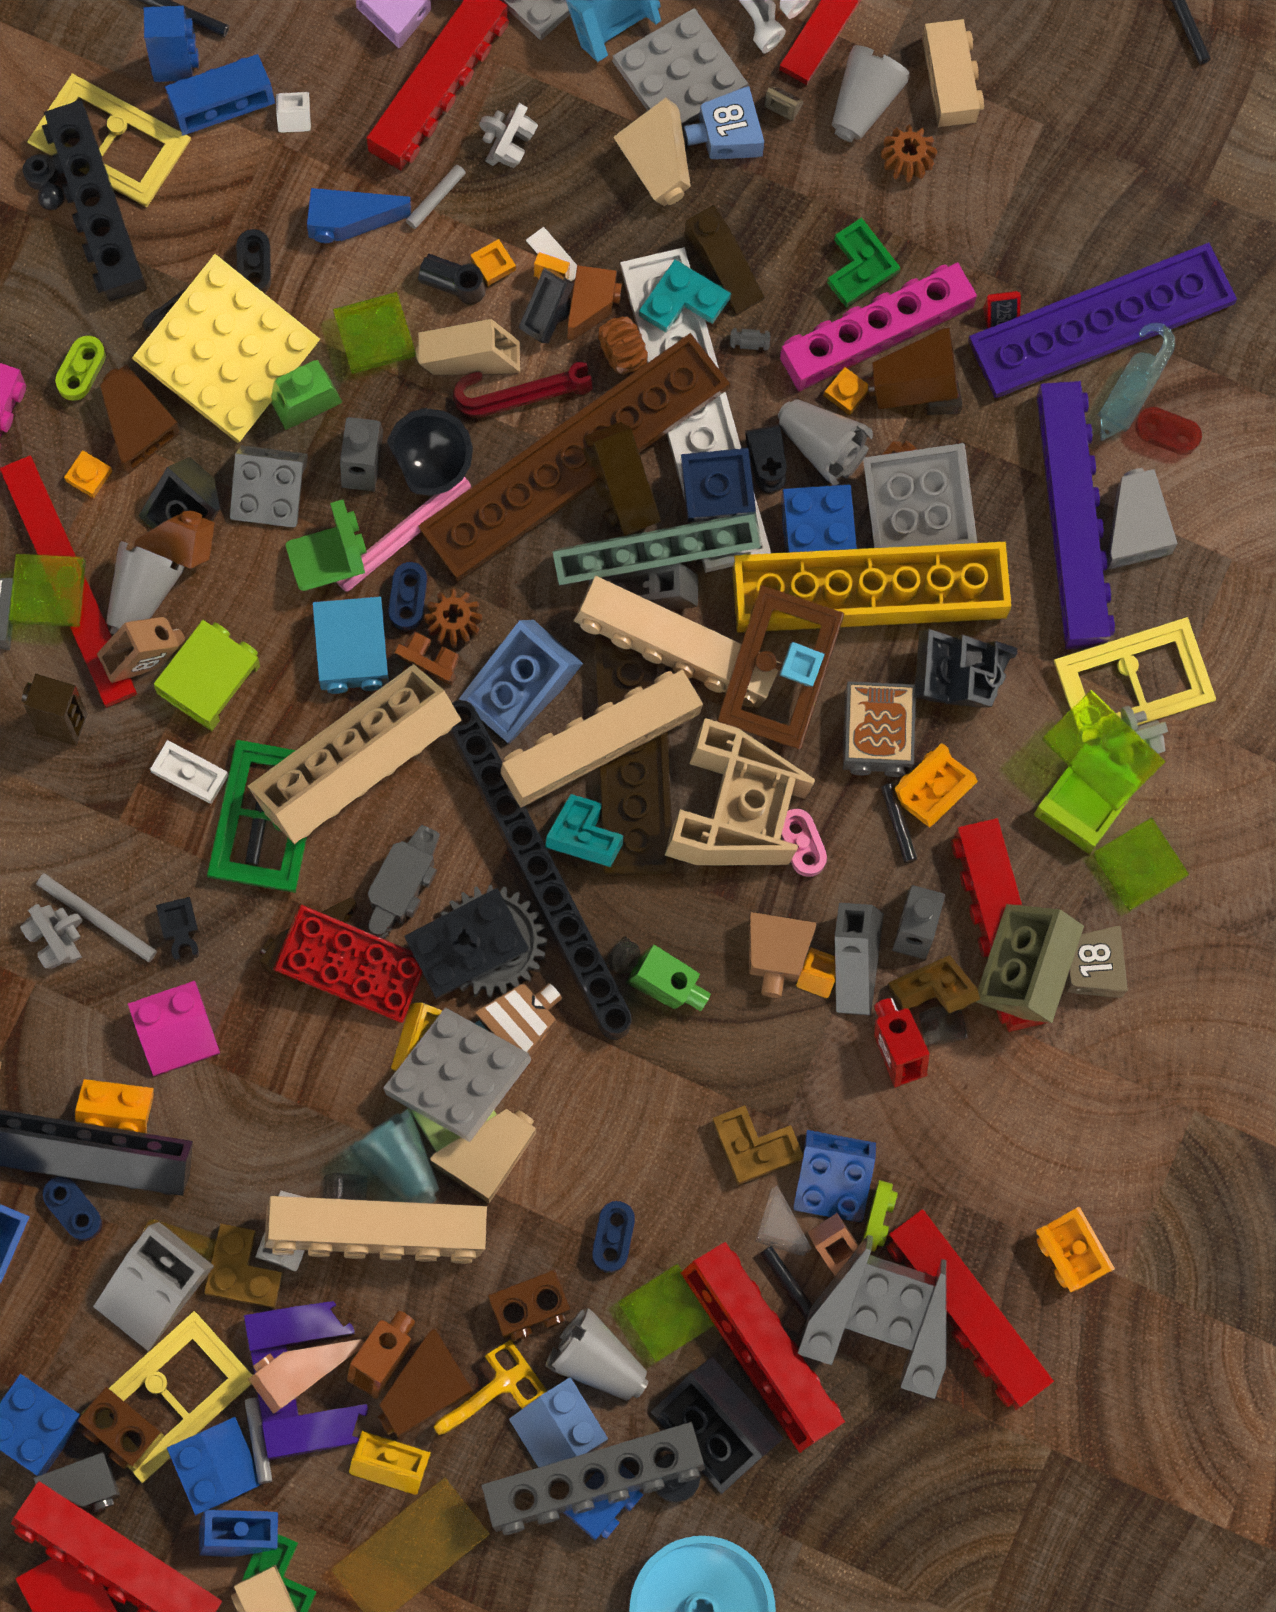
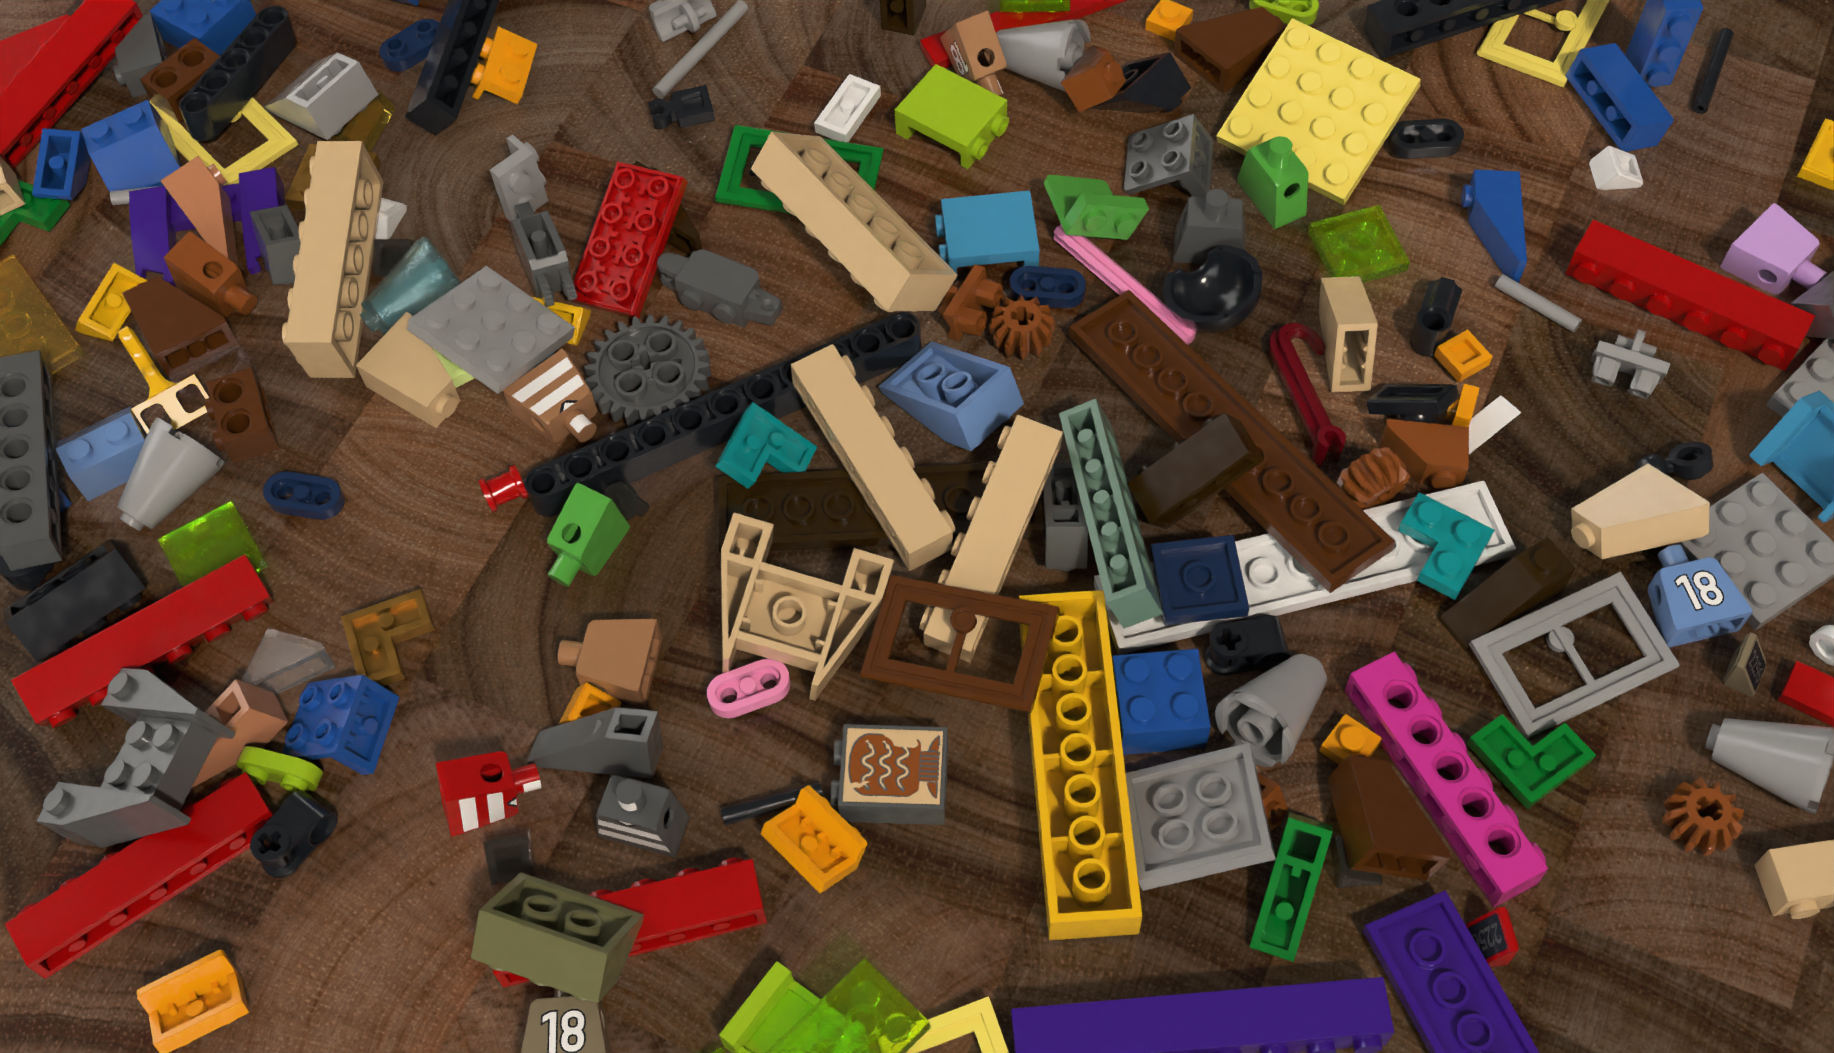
camera: 100 degrees right, 15 degrees down
dark pink slope [128,981,220,1077] -> none
black plate [404,887,530,999] -> none
dark grey piece [730,328,770,350] -> none
black piece [760,1246,812,1320] -> none
medium azure plate [779,642,825,687] -> none
pearl gold plate [888,955,980,1013] -> none
black slope [914,629,1018,708] -> none
none -> black beam [179,6,297,141]
none -> dark grey slope [249,205,301,285]
none -> black piece [250,790,338,878]
none -> red bush [477,464,529,513]
none -> light grey bracket [490,134,549,221]
none -> dark grey hinge [510,202,577,307]
none -> green slope [1250,812,1333,962]
none -> light grey door [1469,572,1679,739]
none -> black plate [1635,441,1714,480]

